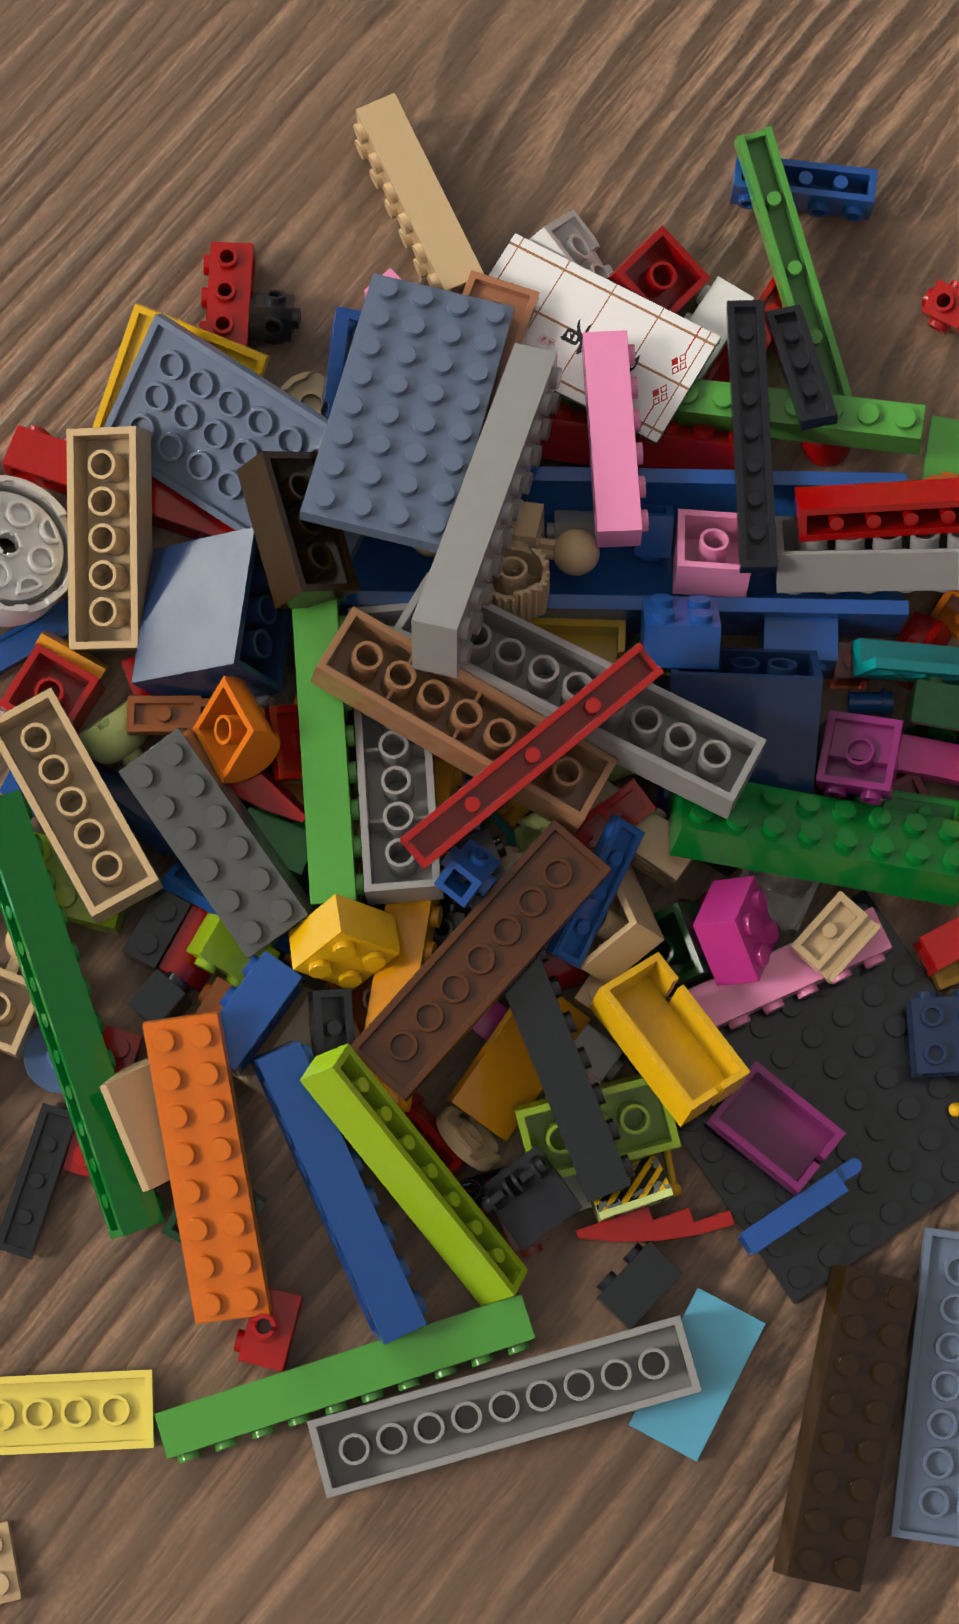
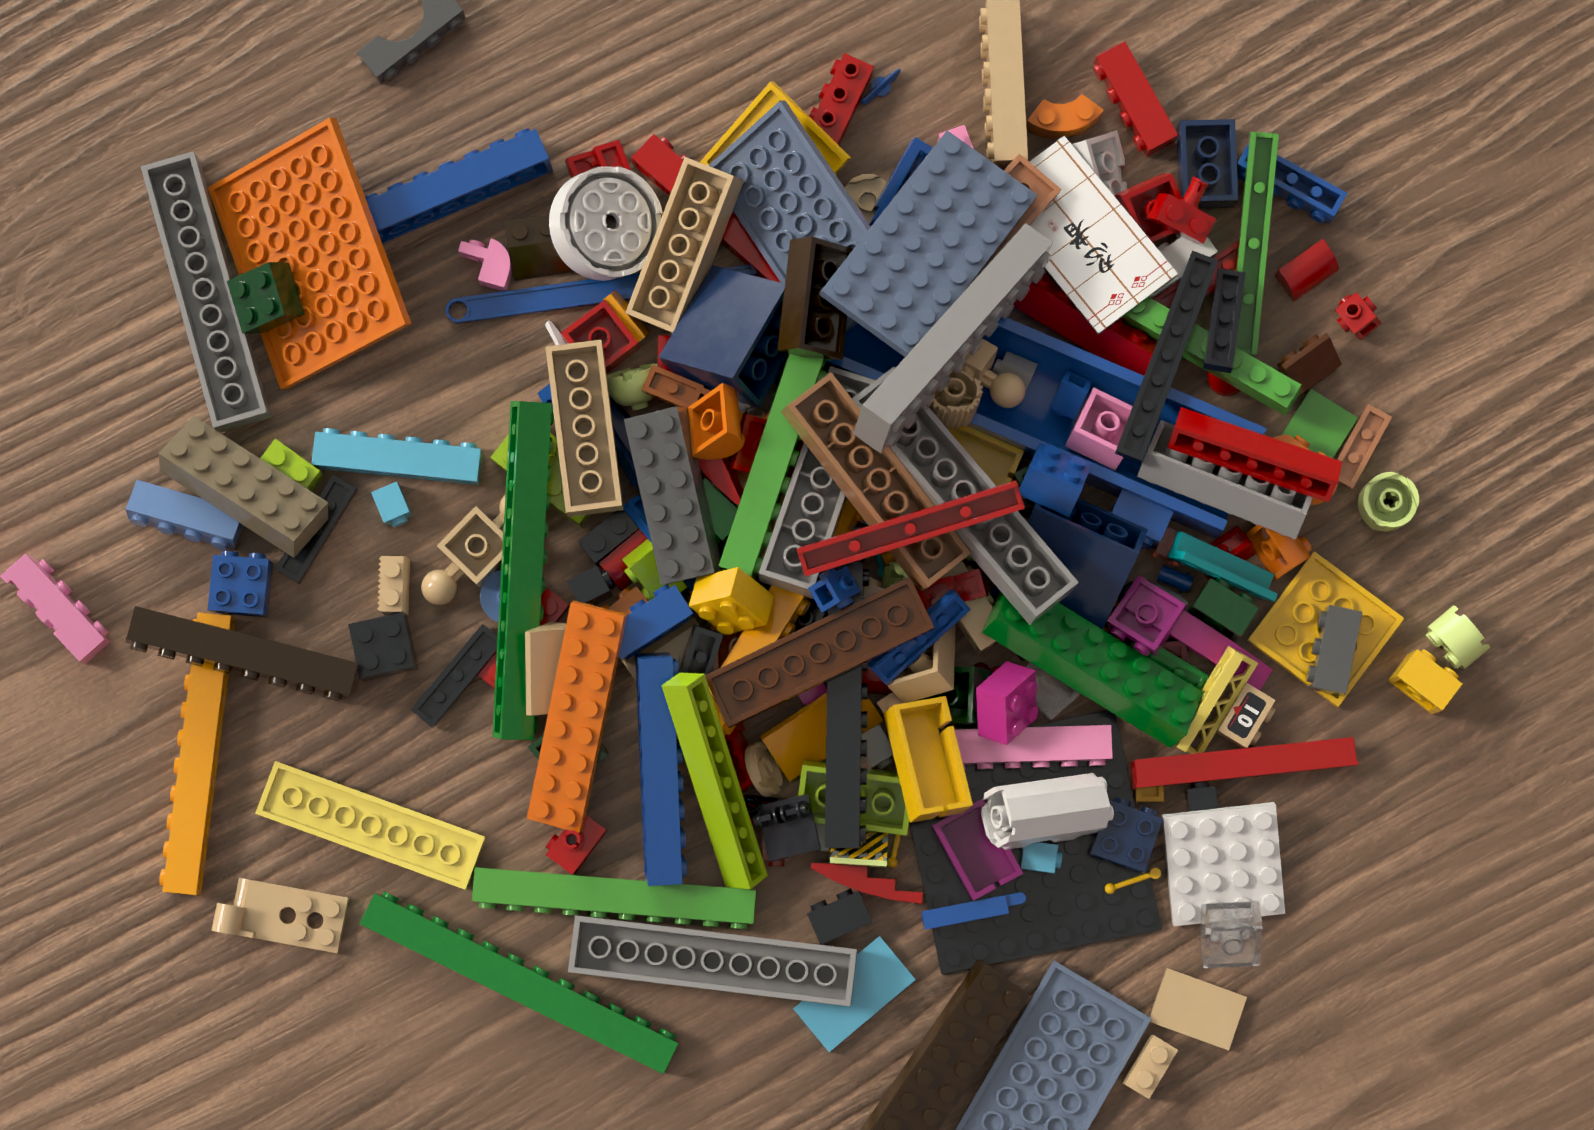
camera: 25 degrees right, 5 degrees up
black brick [249,290,301,345] -> none
bright pink brick [582,330,649,548] -> none
tan plate [789,891,881,984] -> none
none -> green brick [359,891,680,1074]
none -> blue piece [860,69,901,105]
none -> white brick [981,773,1114,850]
none -> medium azure brick [1020,842,1062,874]
none -> orange brick [1026,94,1104,139]
none -> red brick [1093,41,1178,157]
none -> red brick [1147,177,1216,244]
none -> dark blue brick [1176,119,1238,209]
none -> red brick [1274,239,1339,301]
none -> reddish brown slope [1277,333,1342,398]

